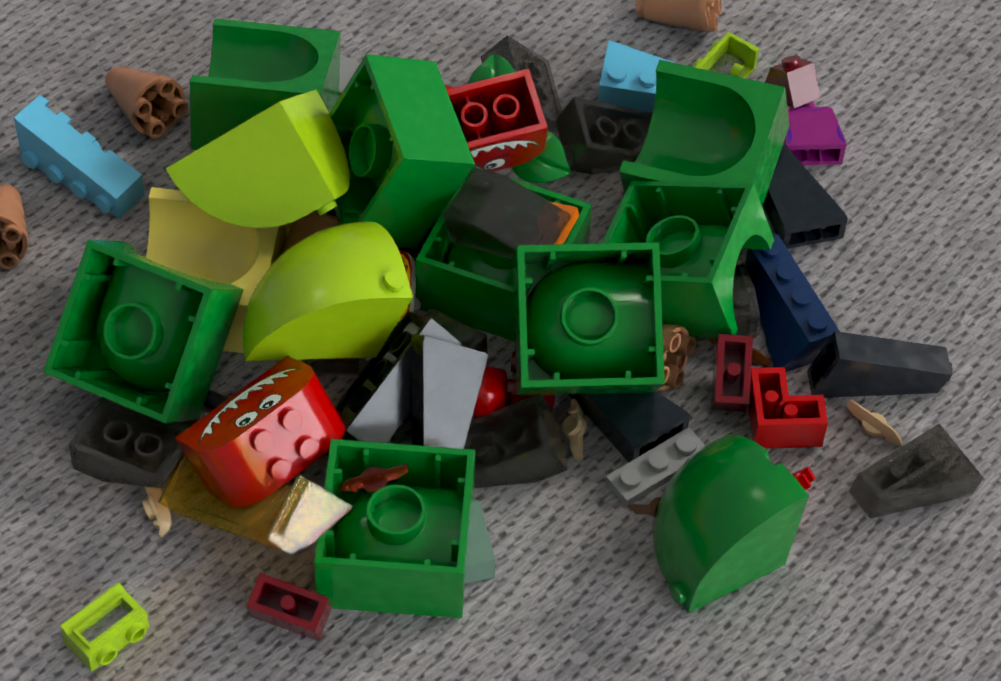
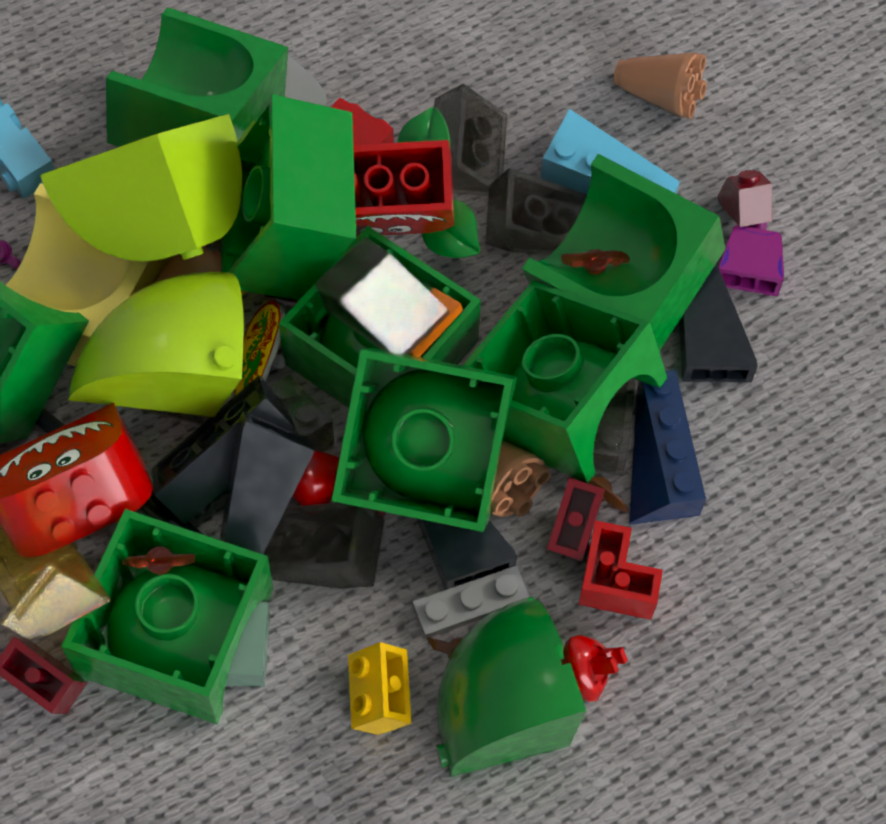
camera: 15 degrees right, 10 degrees up
nougat cone [105,66,188,139] -> none
tan piece [562,398,587,461] -> none
lime window [693,32,760,79] -> none
black slope [807,331,953,398] -> none
tan piece [847,399,902,446] -> none
clear smoke wedge [849,423,984,519] -> none
none -> yellow brick [348,642,412,735]
none -> clear red piece [561,249,630,274]

